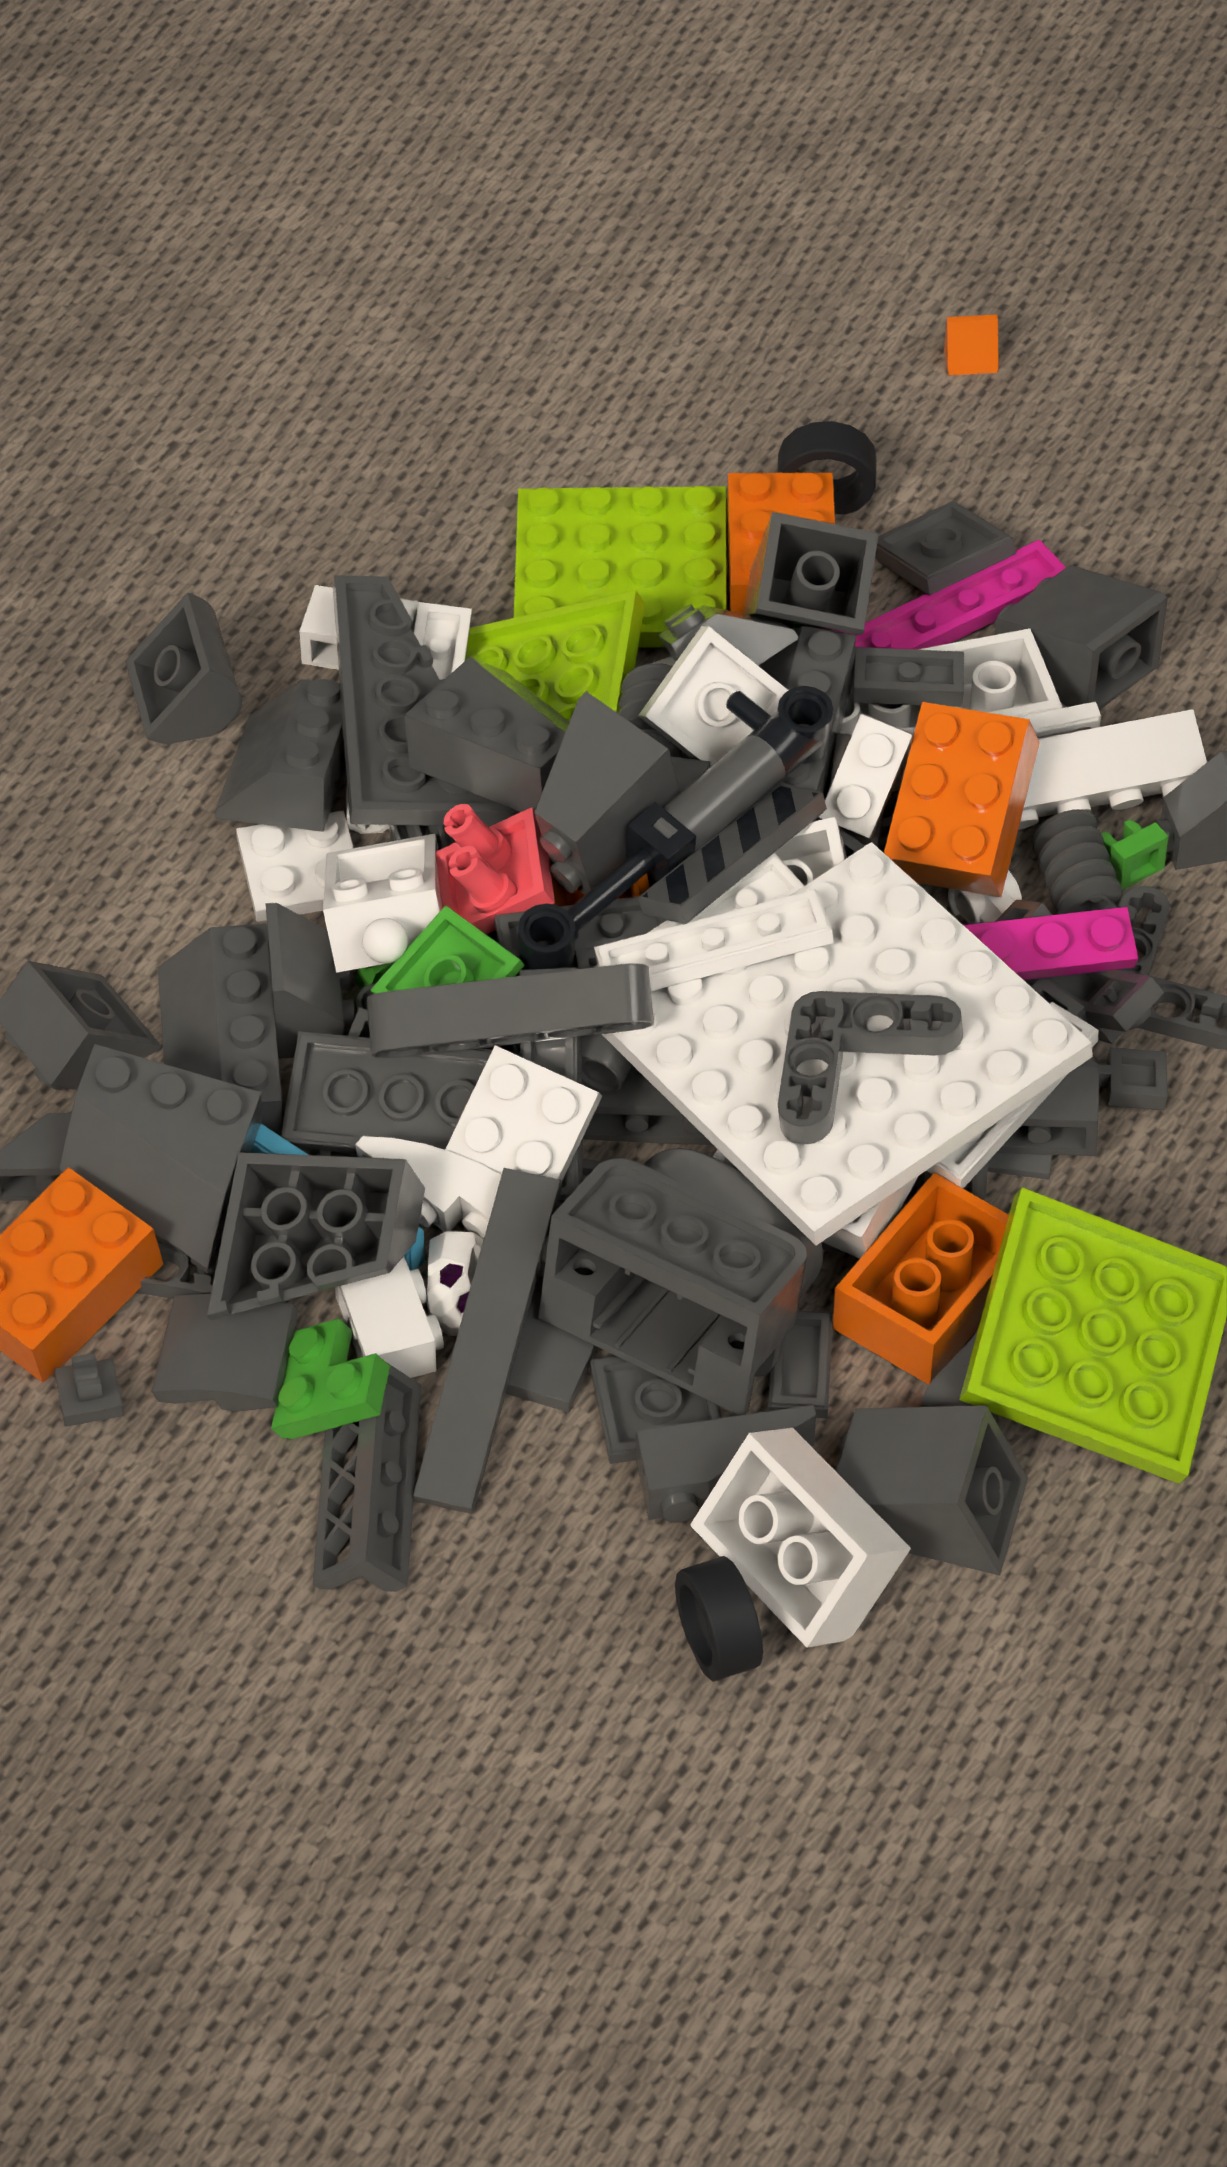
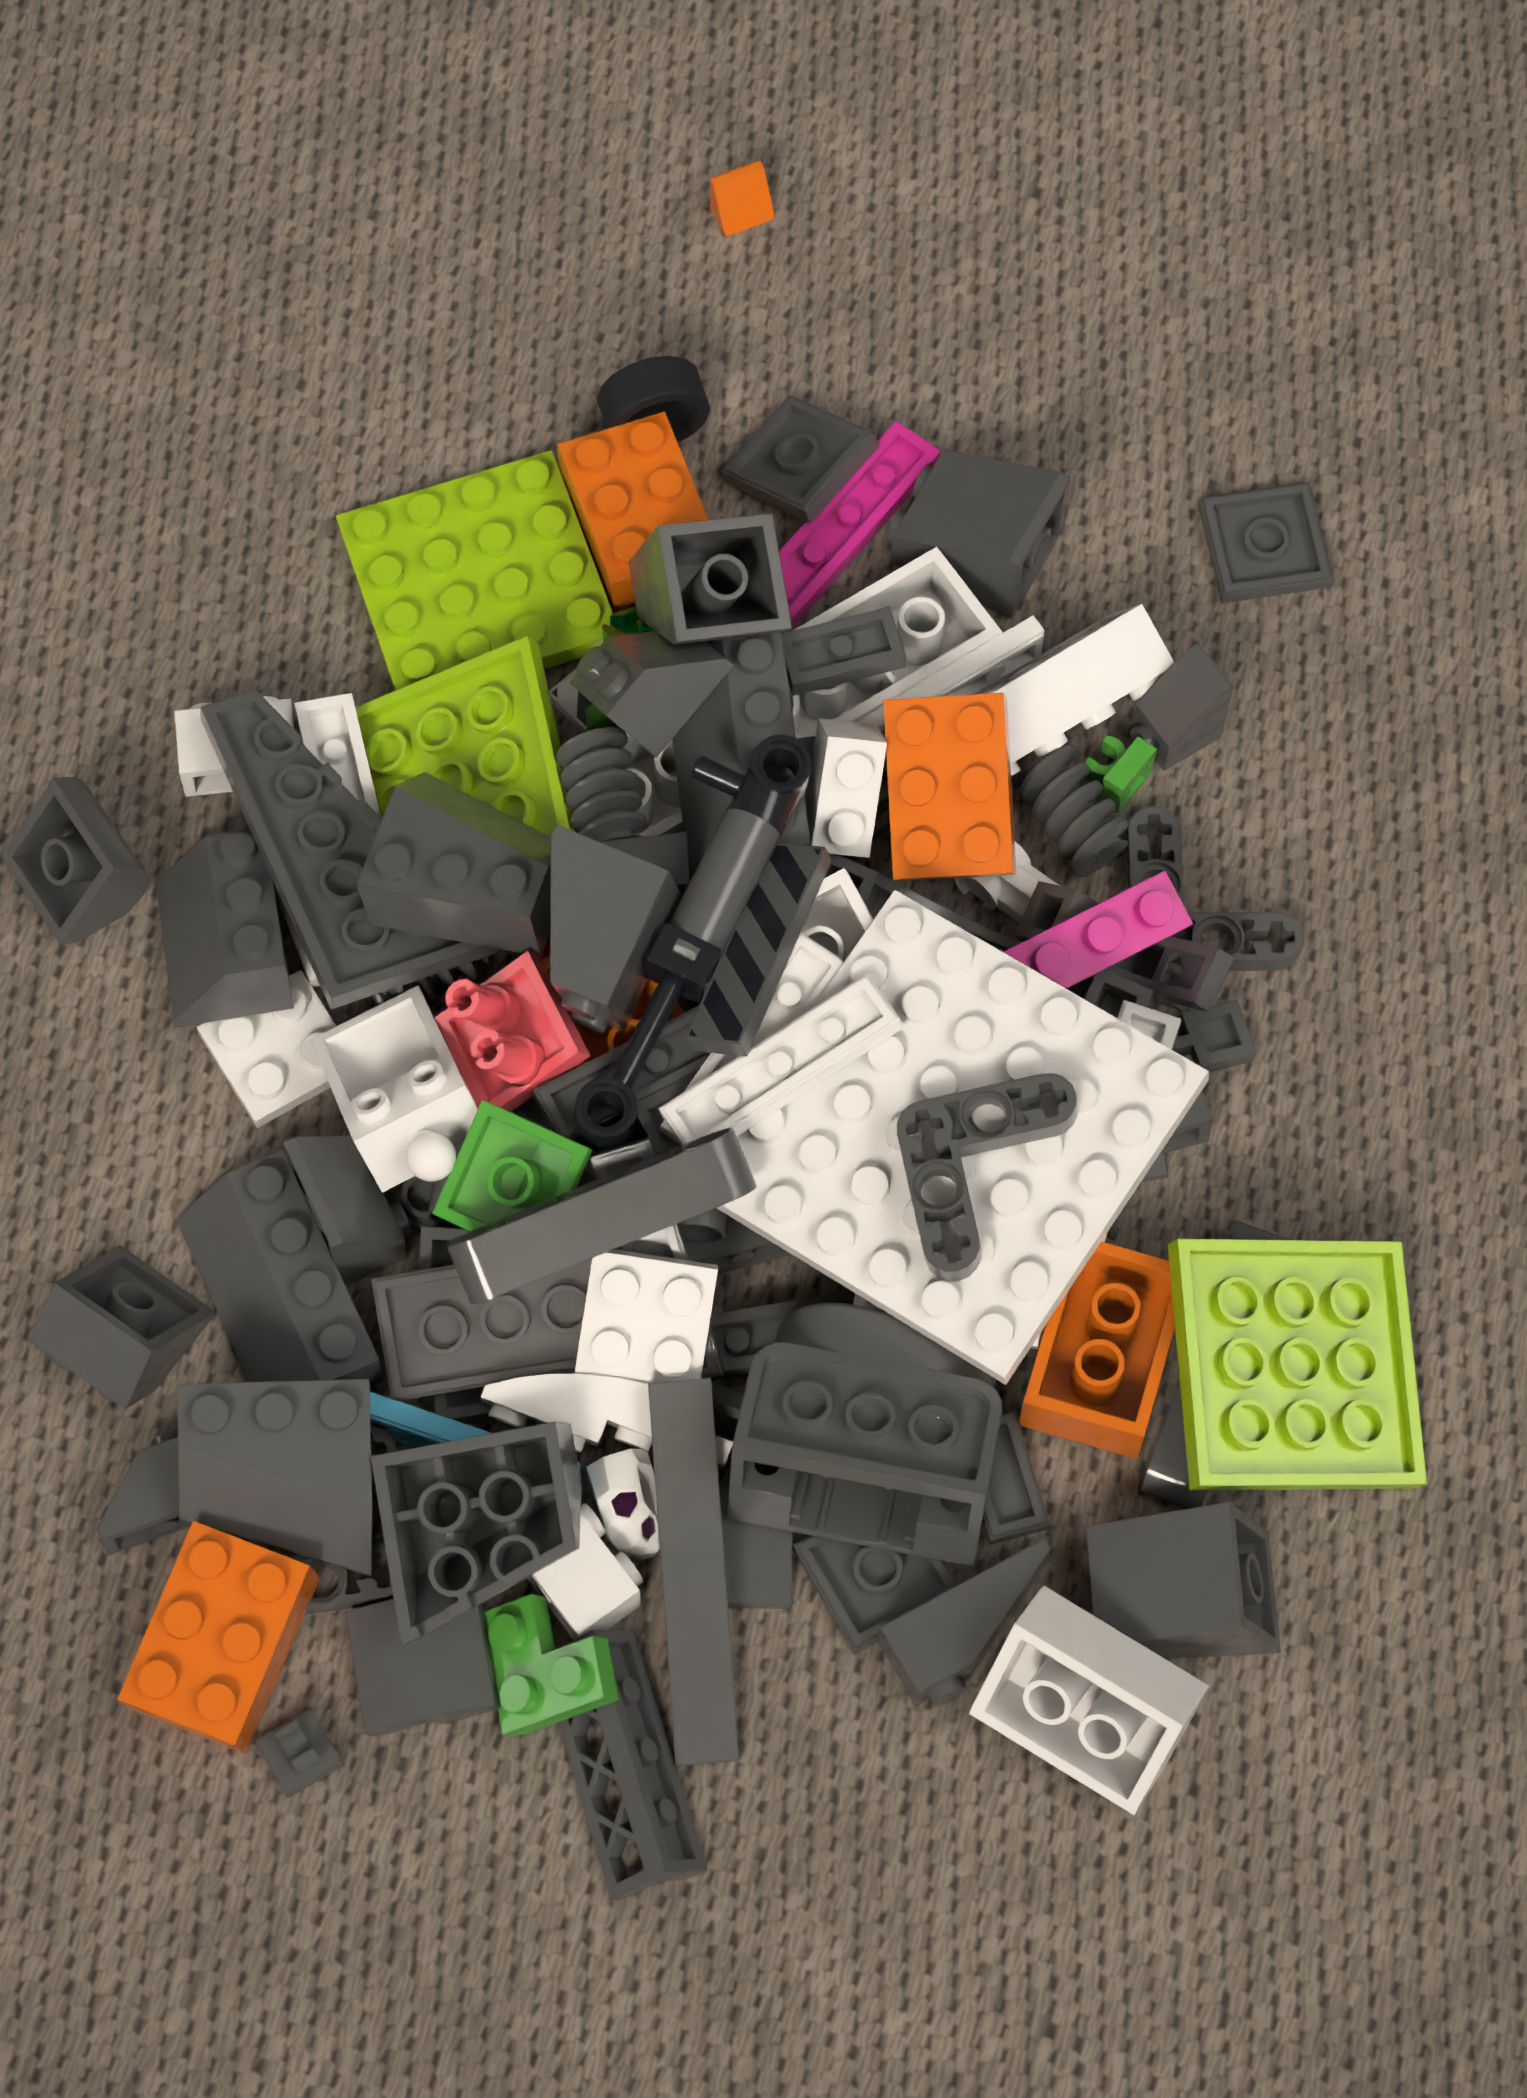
camera: 20 degrees left, 15 degrees up
white plate [638,626,789,766] -> none
black tyre [675,1556,763,1682] -> none

